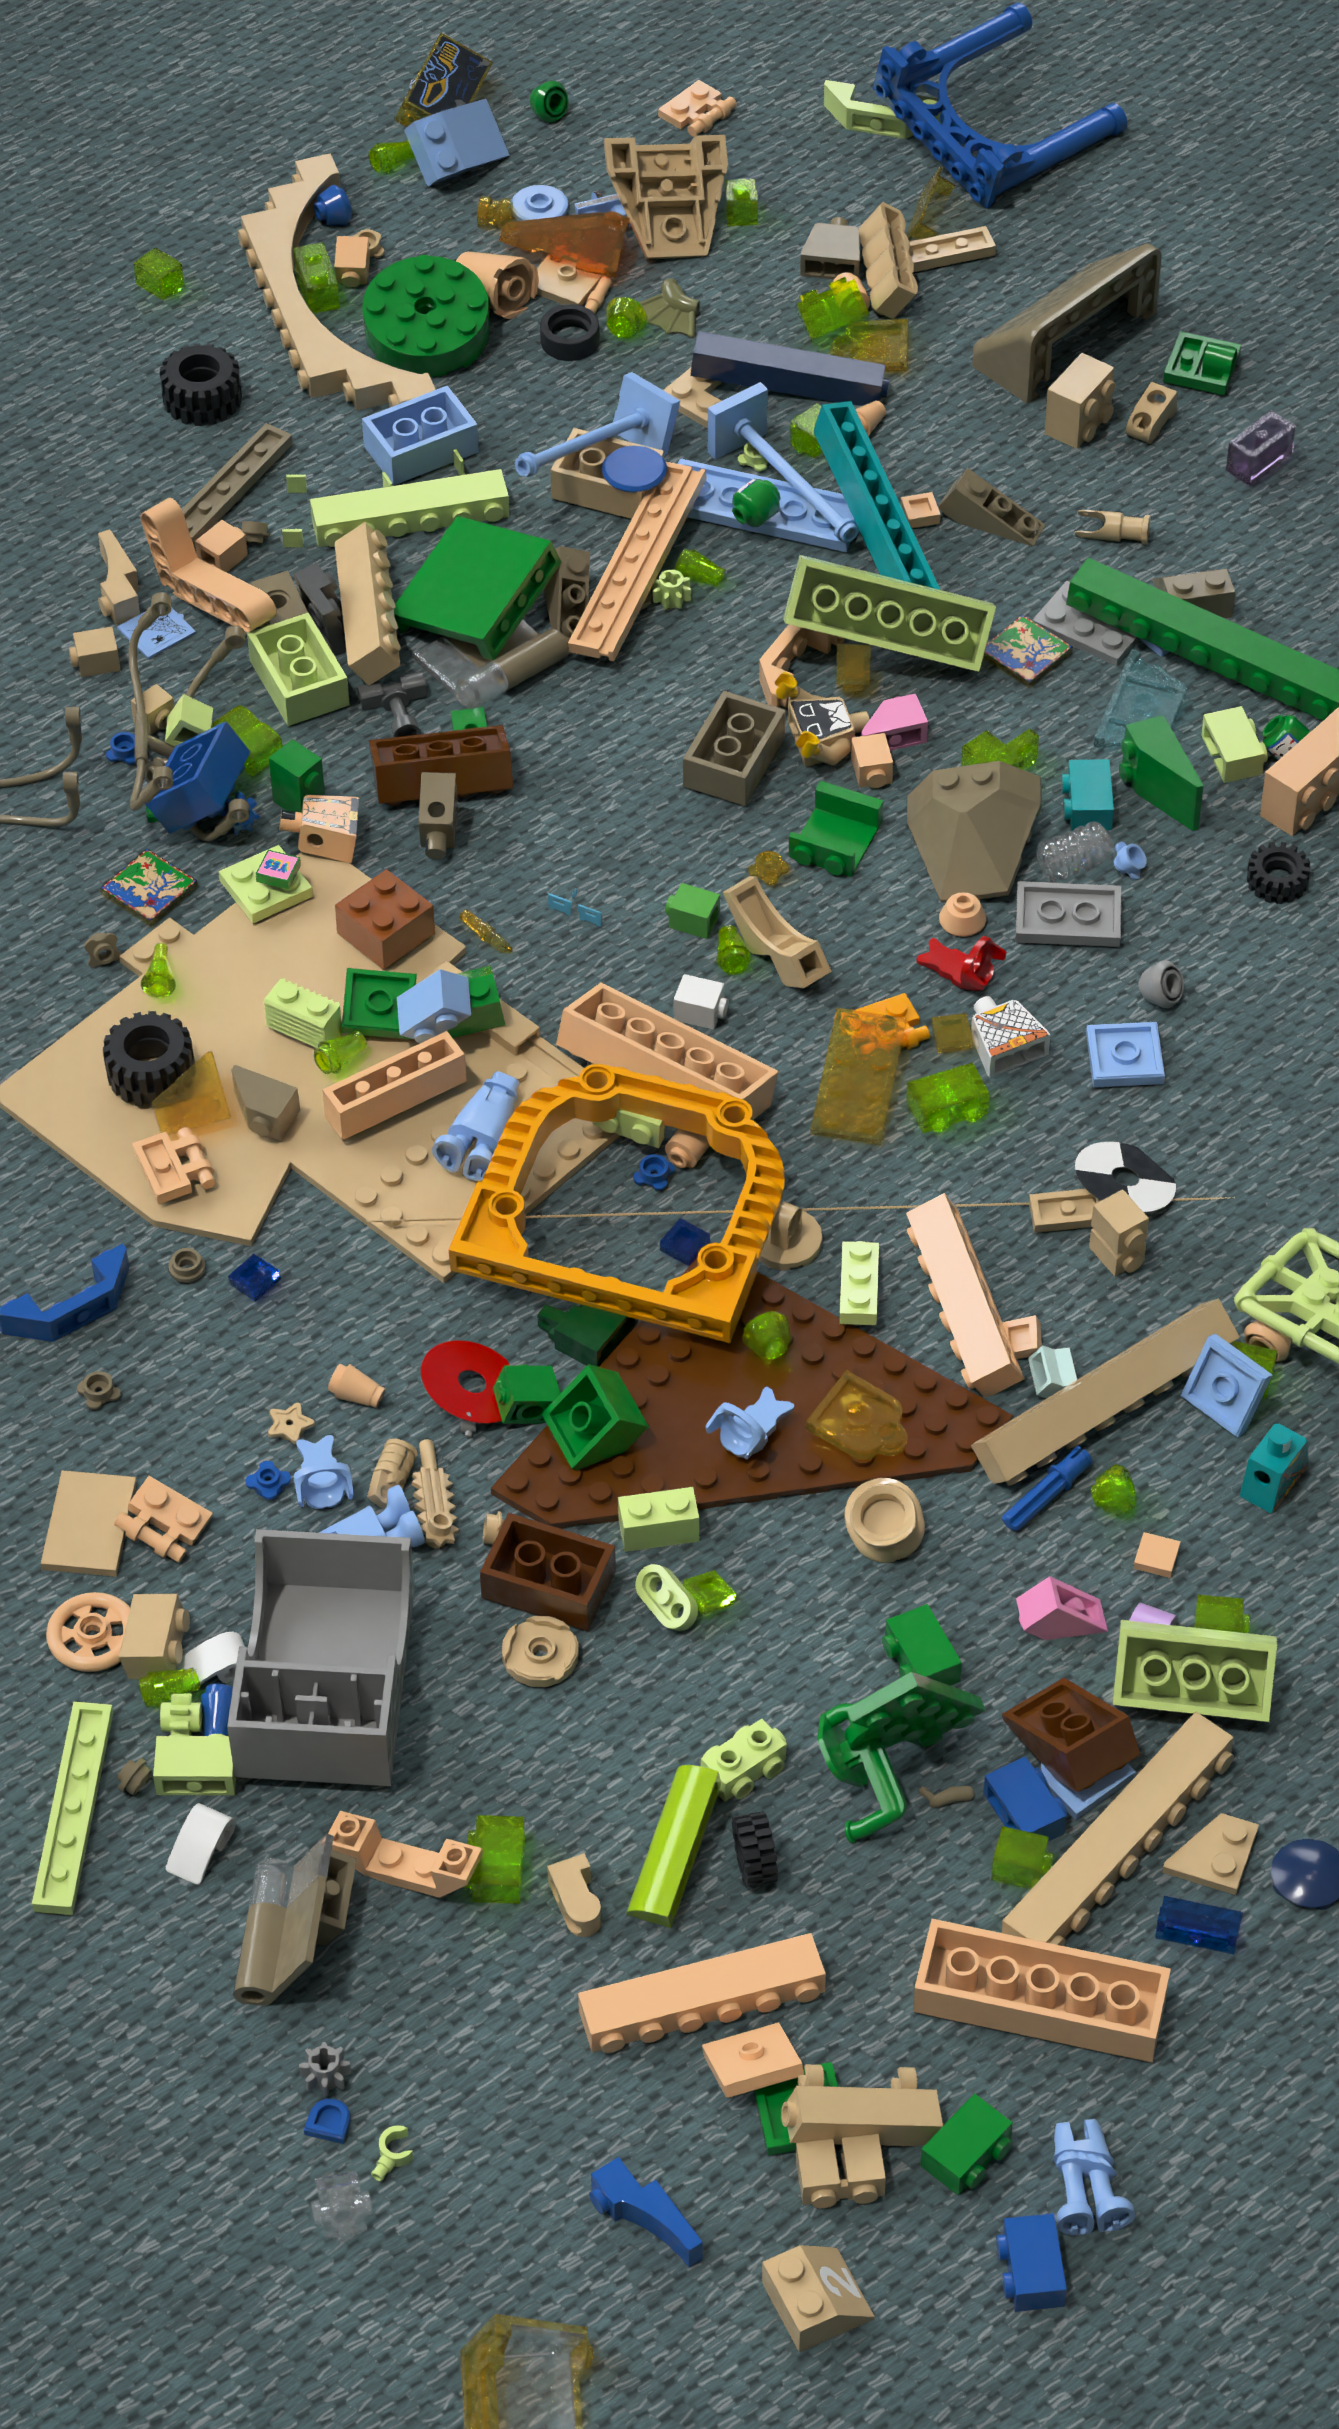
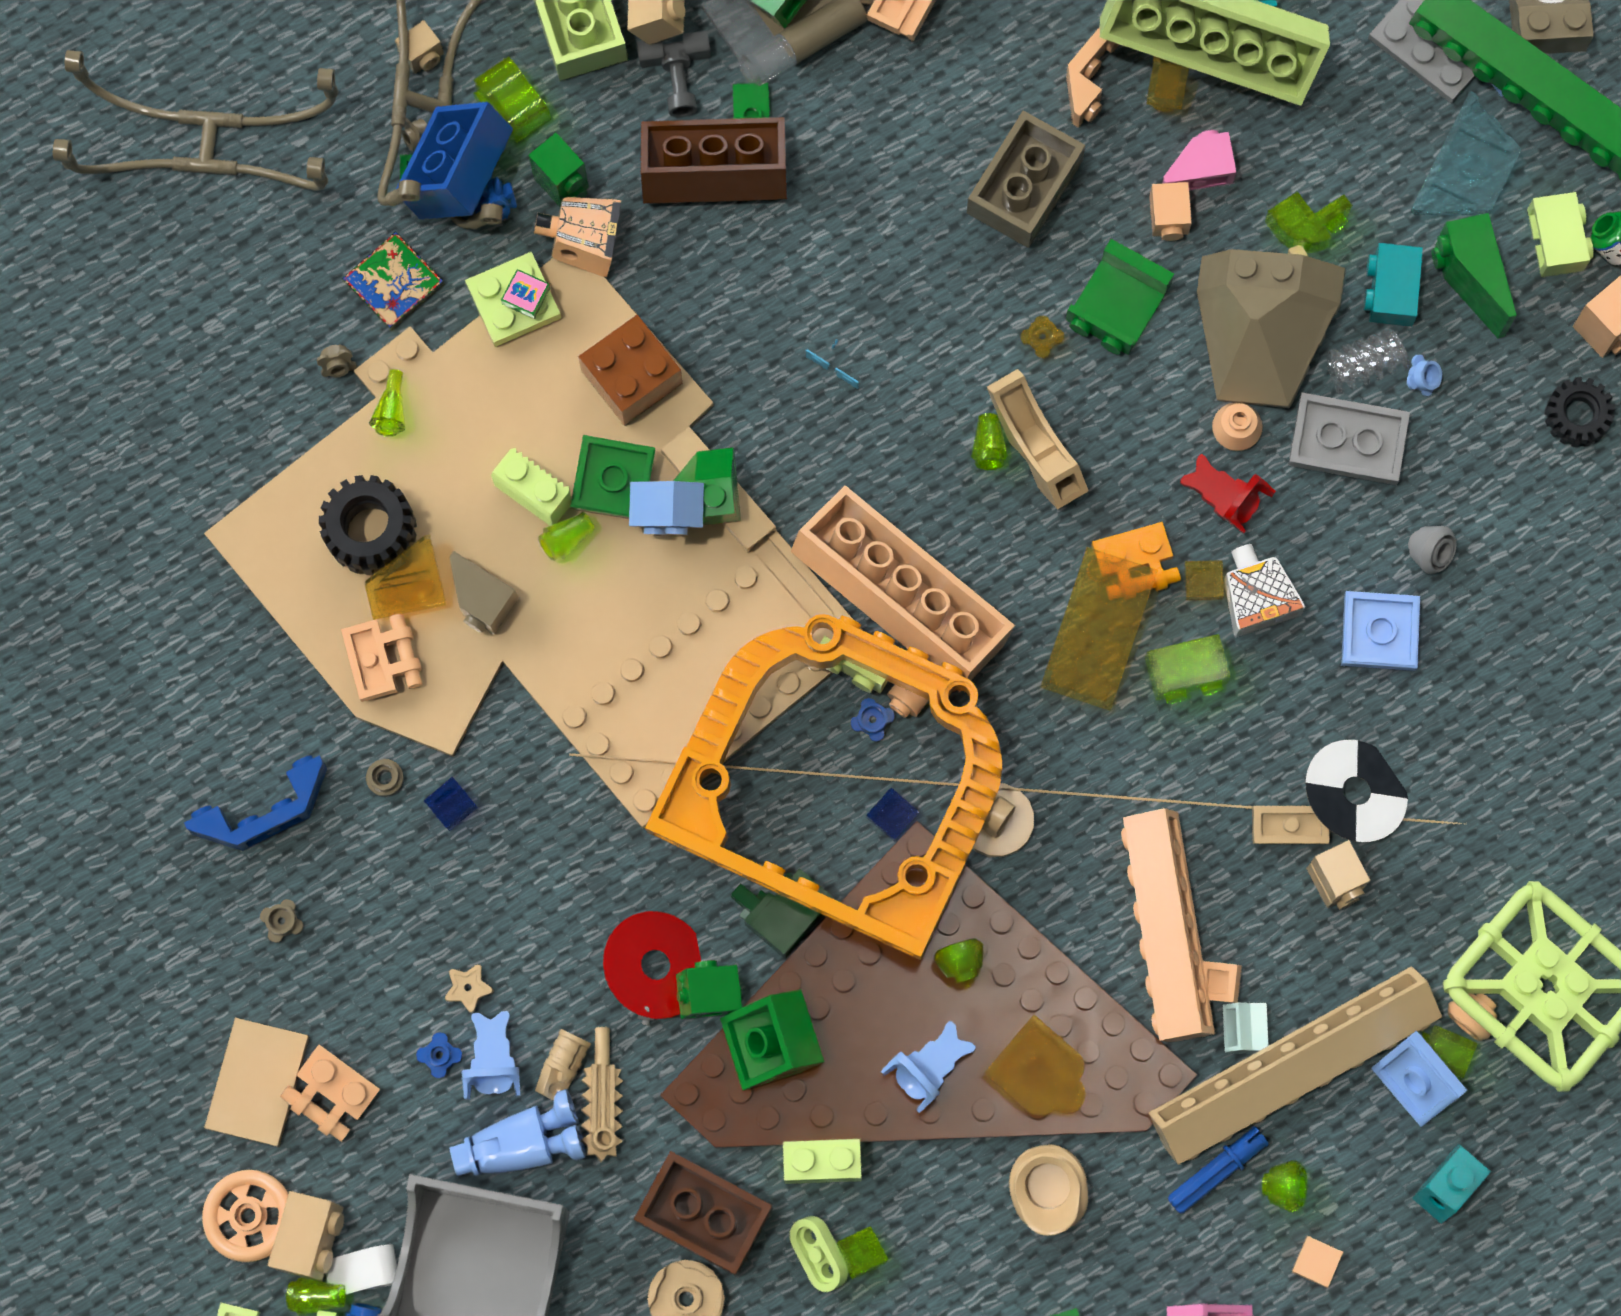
camera: 10 degrees right, 25 degrees up
blue plate [106,732,135,764] -> none
yellowish green brick [165,694,213,746] -> none
light nougat brick [322,1031,466,1140] -> none
light nougat cone [328,1364,386,1409] -> none
dark tan torso [419,772,459,860] -> none
light blue piece [432,1071,520,1181] -> none
clear yellow piece [459,909,513,954] -> none
tan plate [483,1511,505,1545] -> none
bright green brick [665,883,720,939] -> none
white brick [673,974,729,1029] -> none
torso [775,672,869,767] -> none
yellowish green plate [840,1241,879,1325] -> none
tile [983,614,1073,689] -> none

